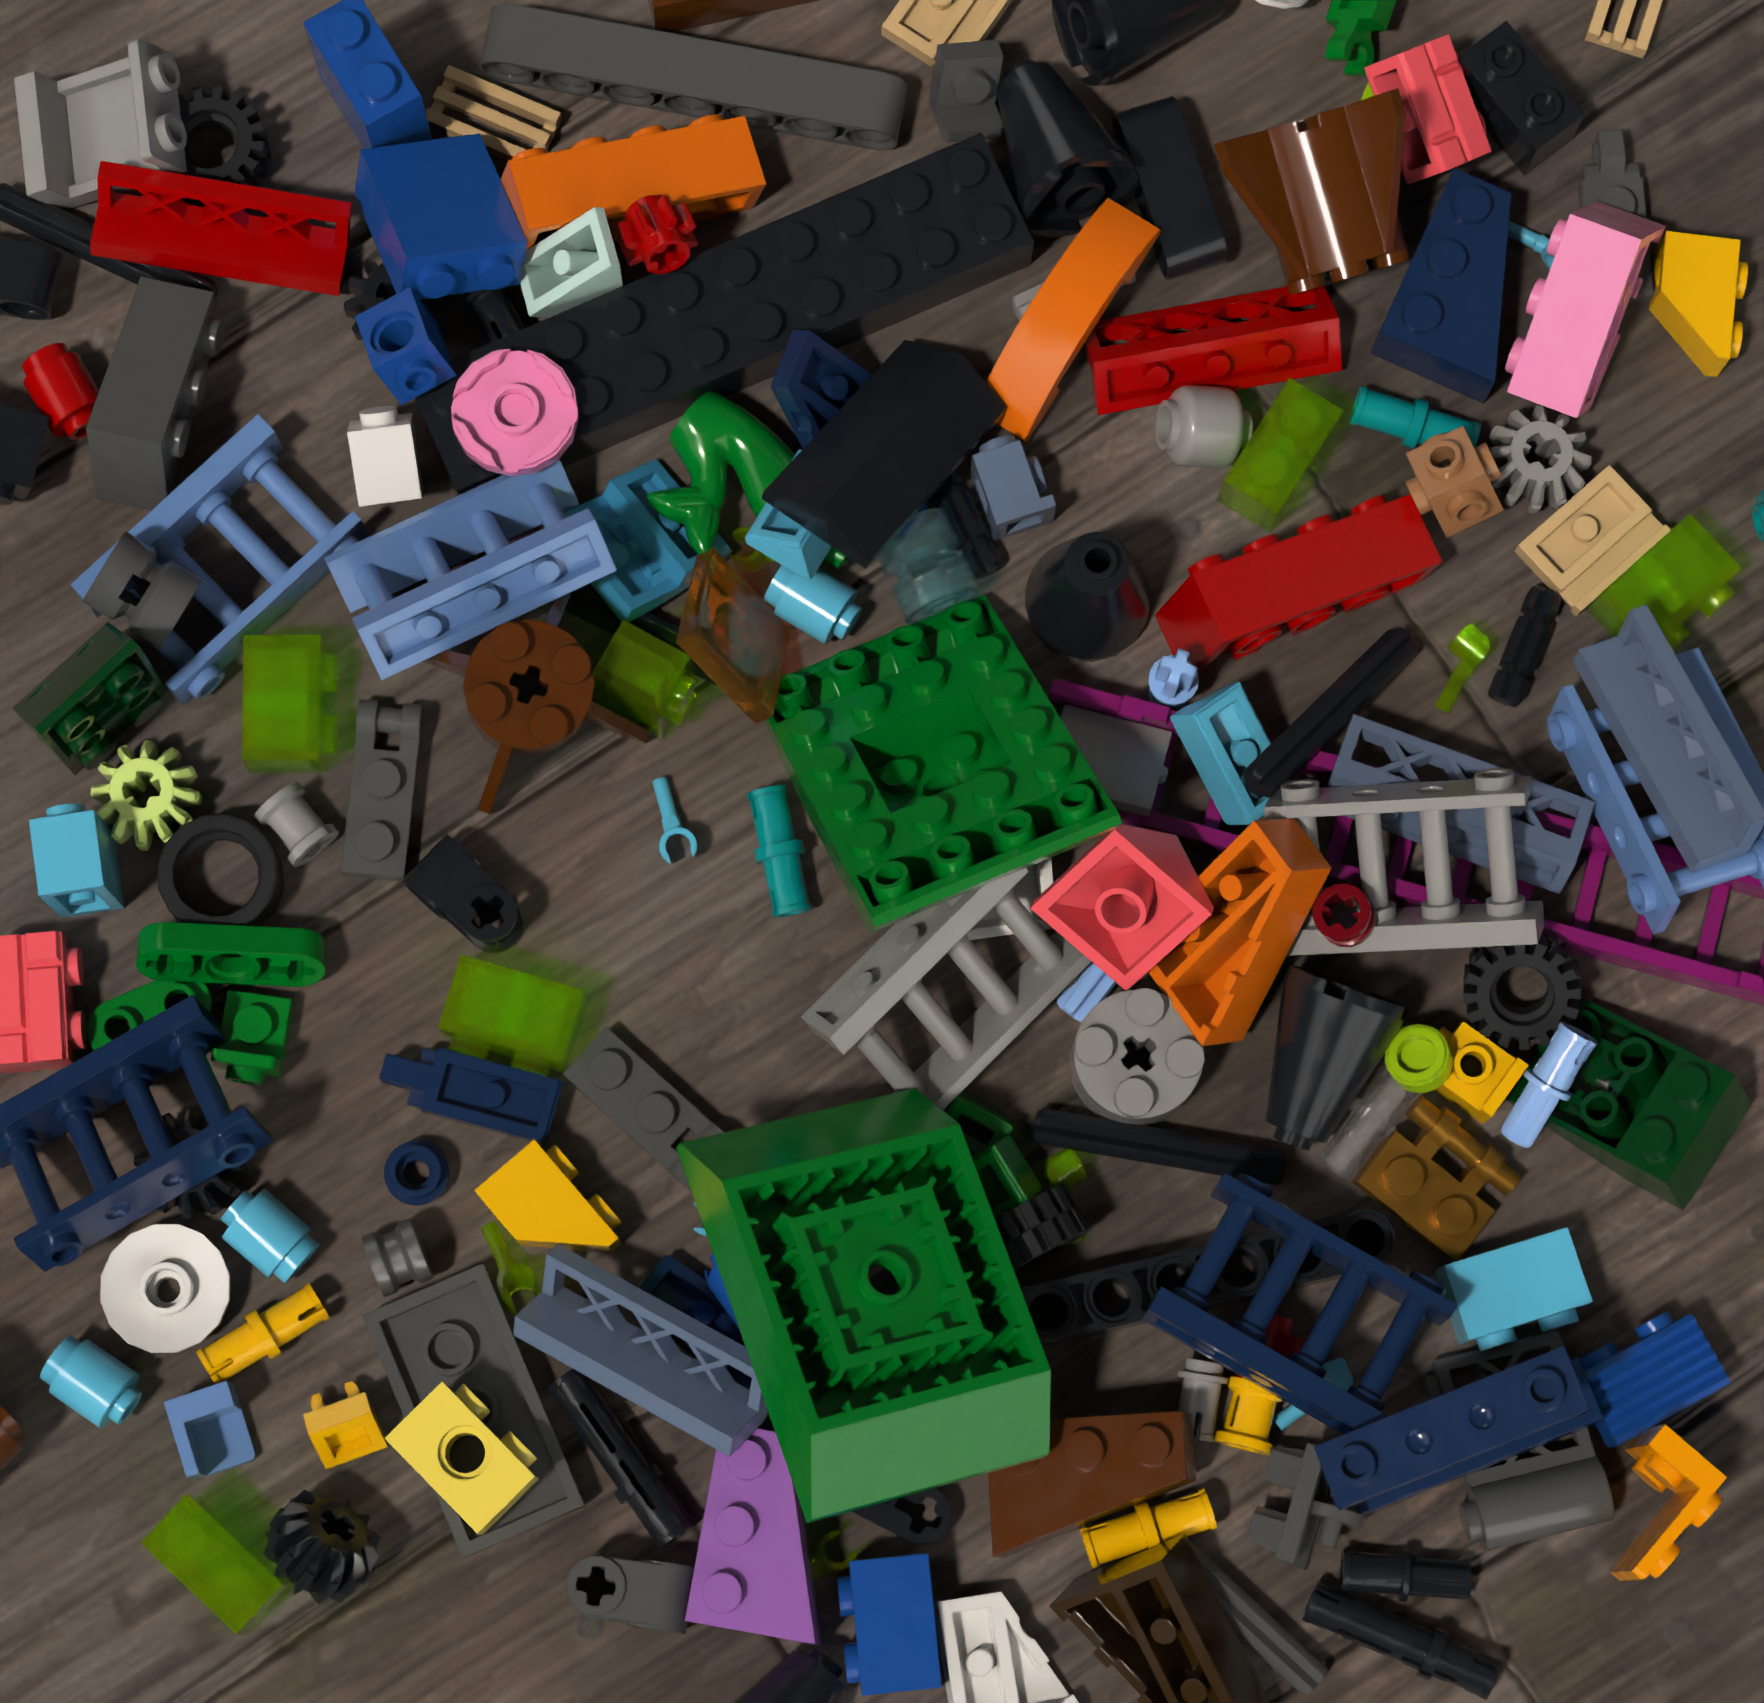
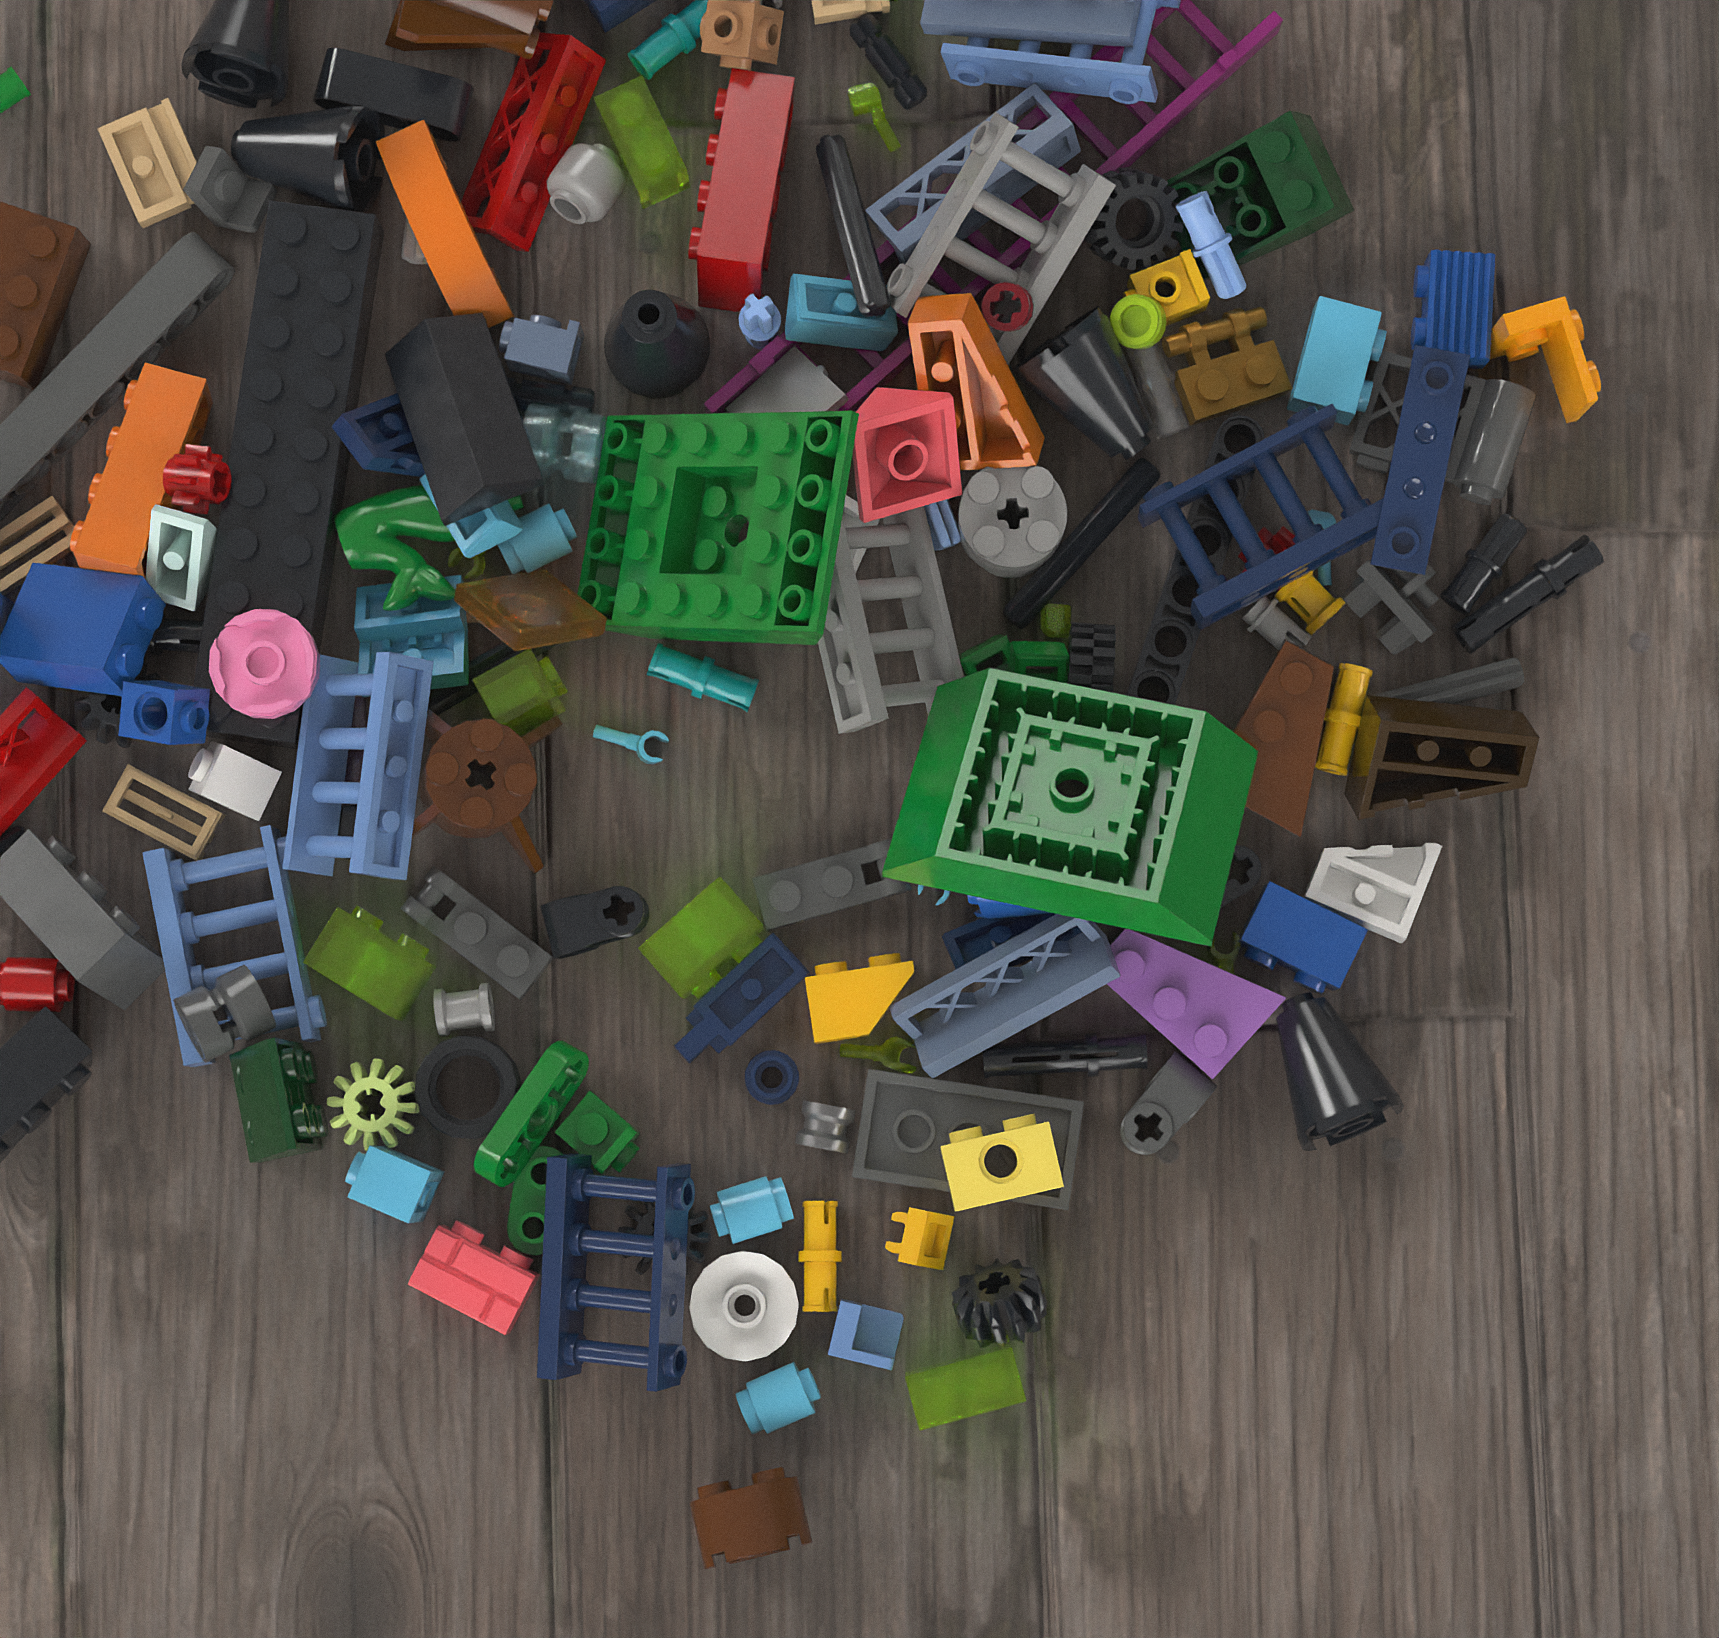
camera: 50 degrees left, 5 degrees up
none -> tan tile [102,764,226,861]

